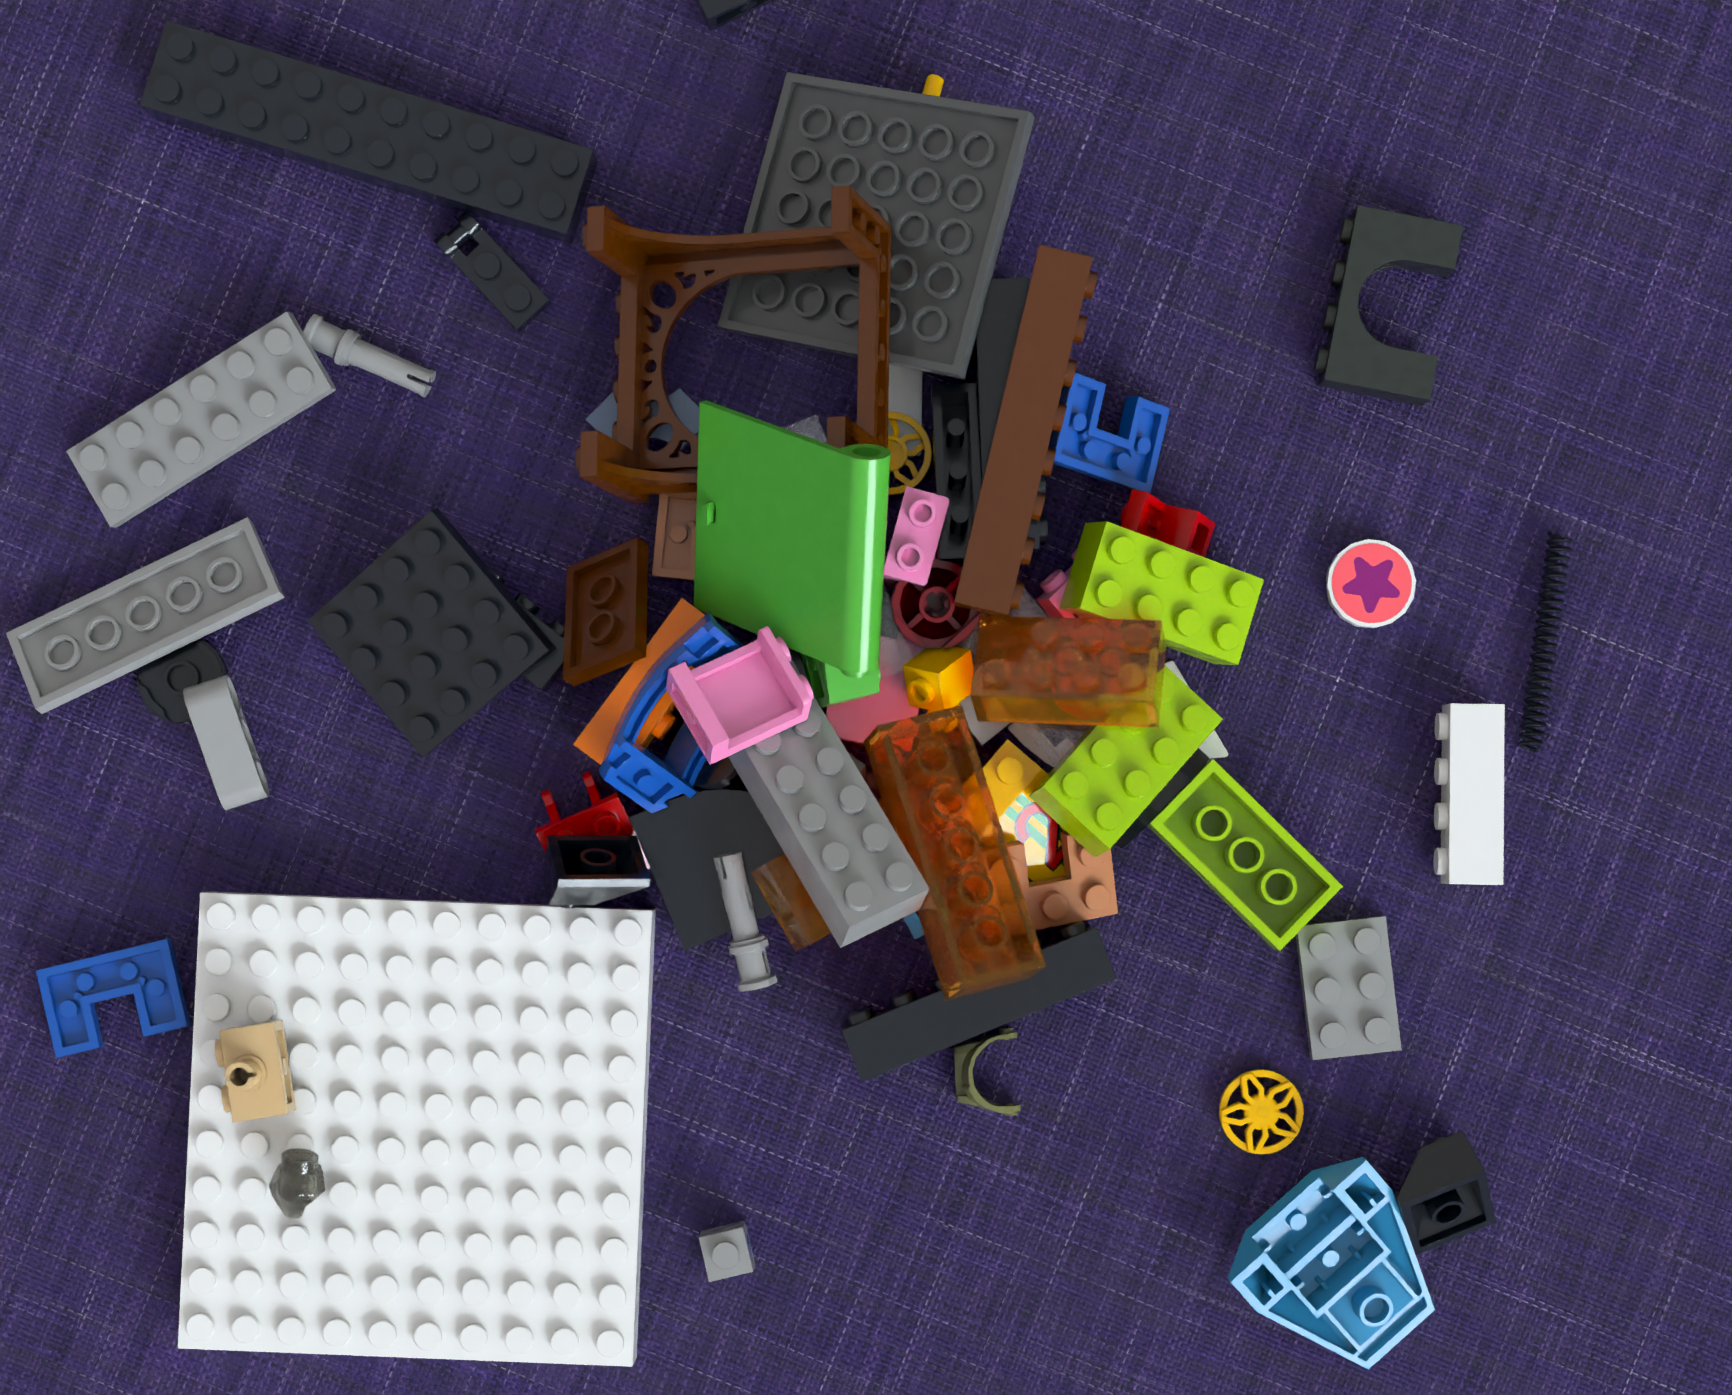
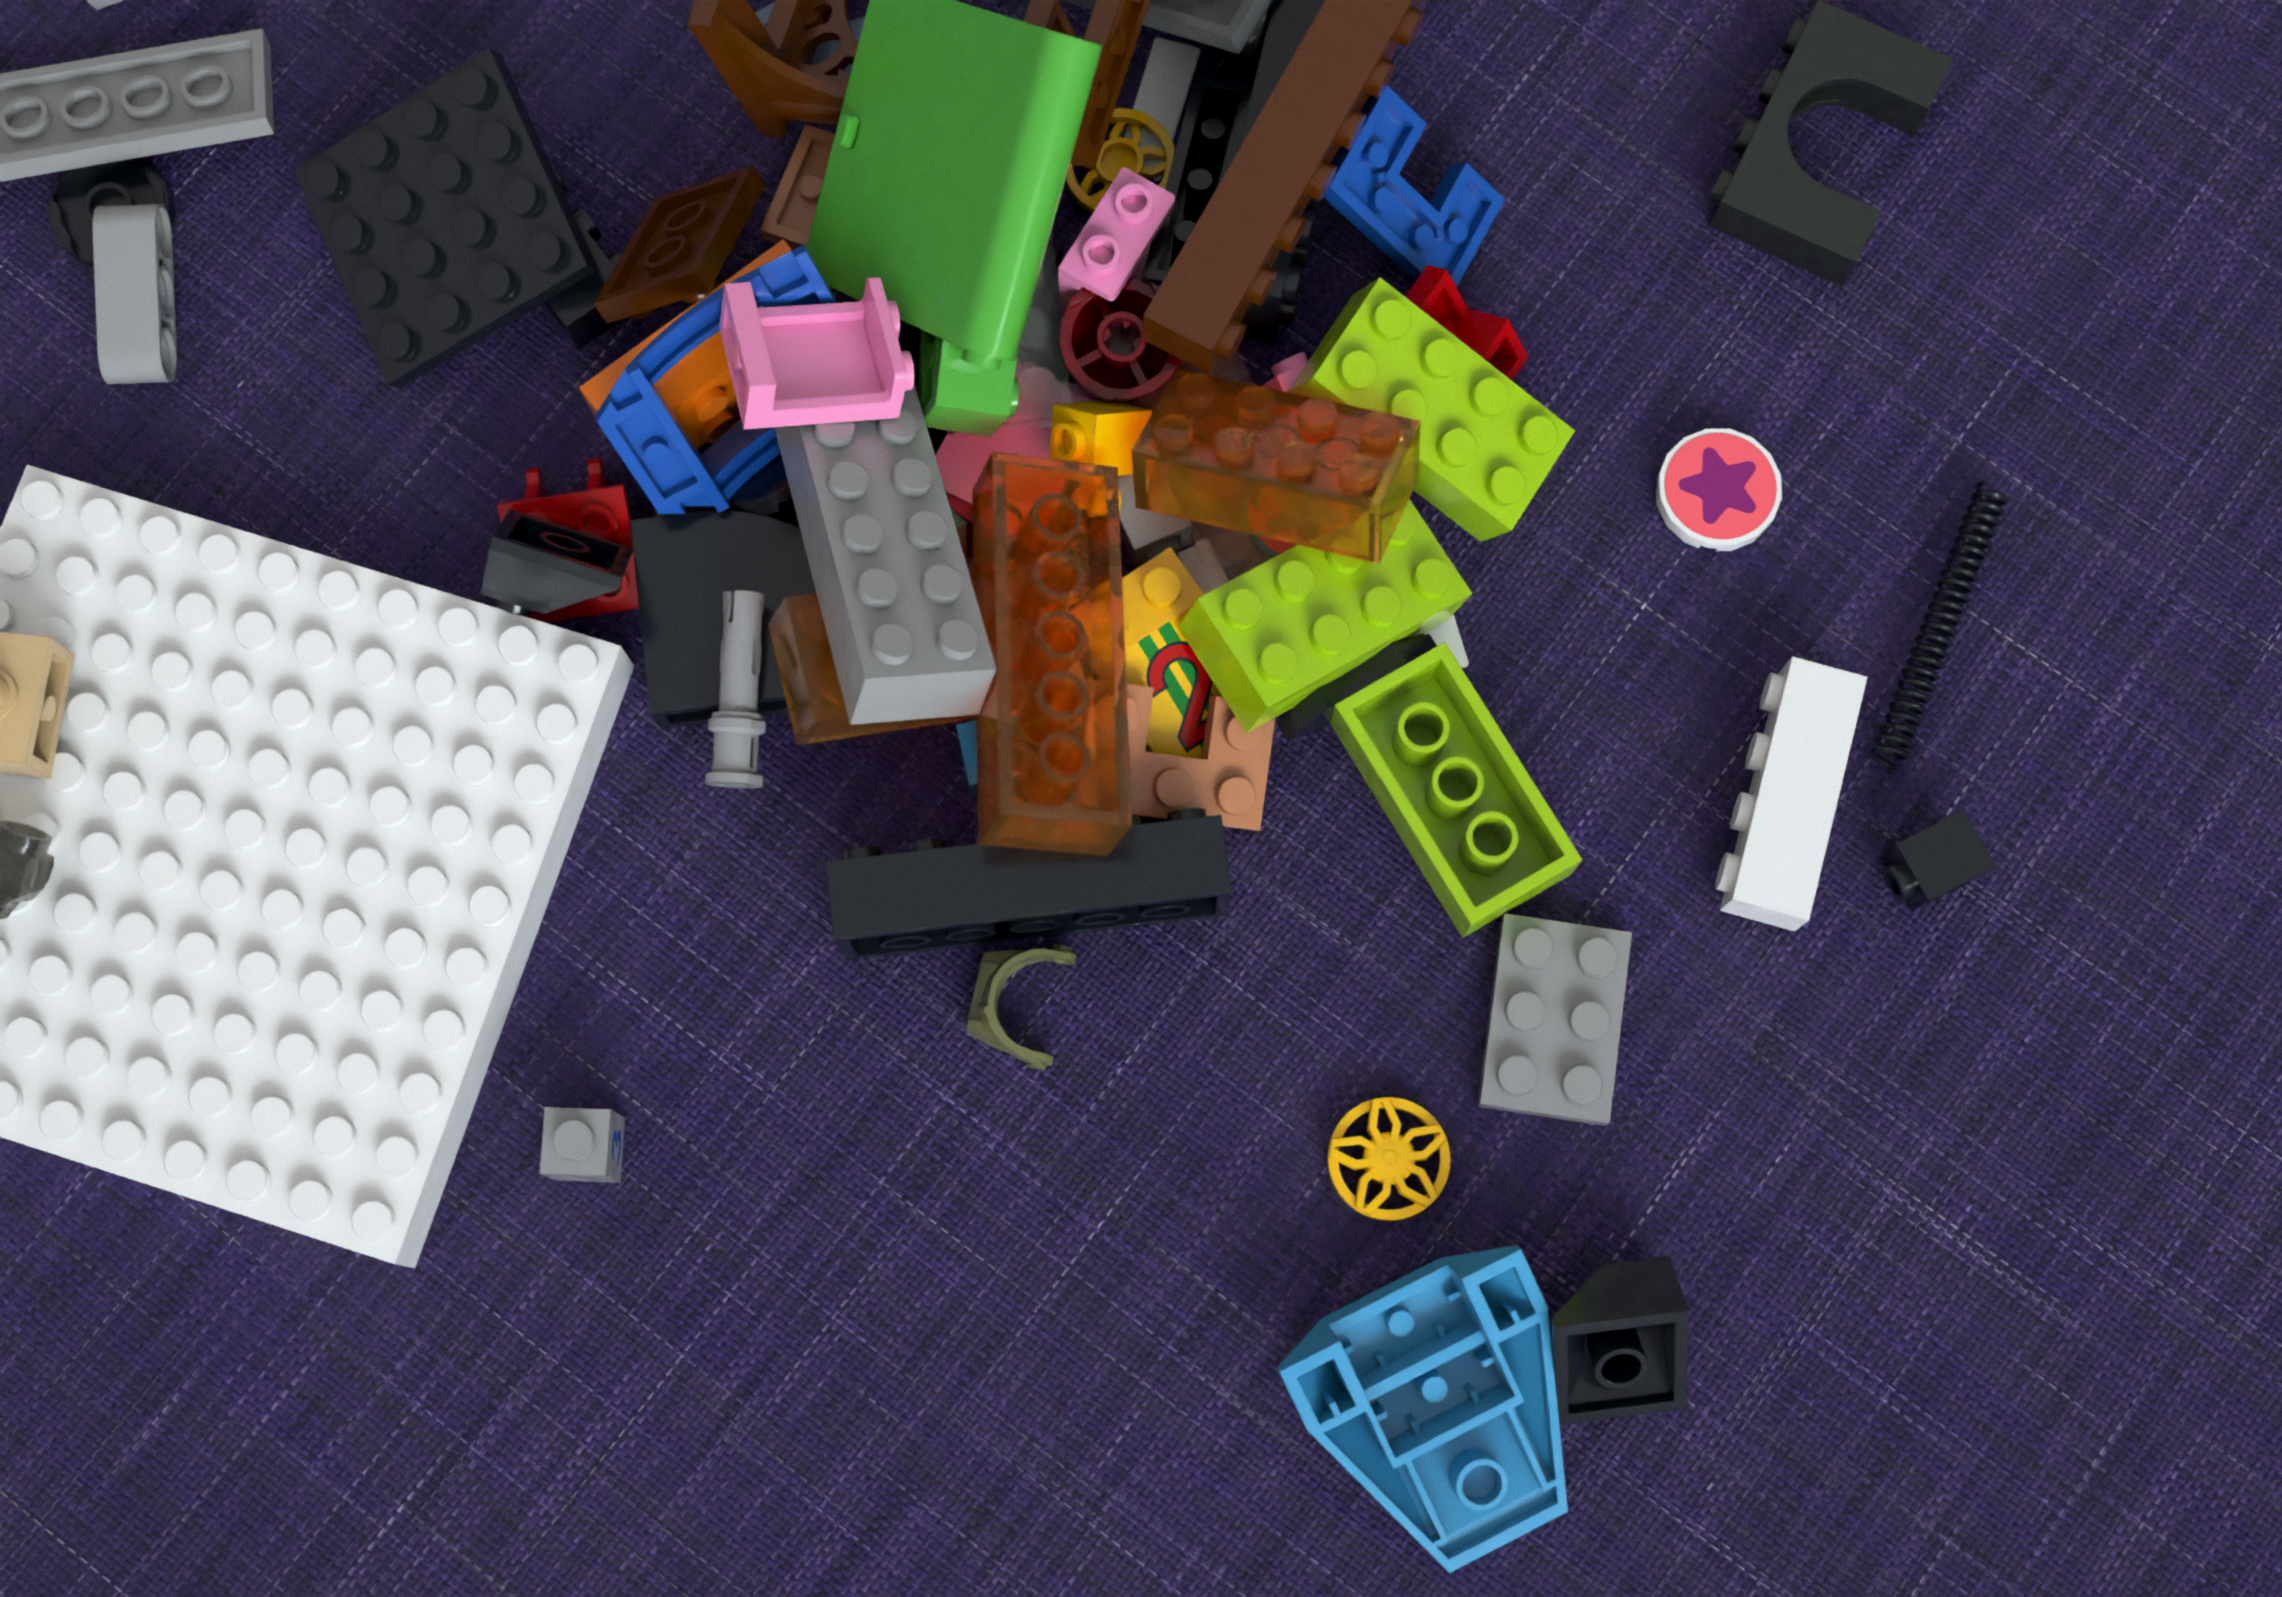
camera: 15 degrees right, 10 degrees down
none -> black brick [1880,810,1996,912]

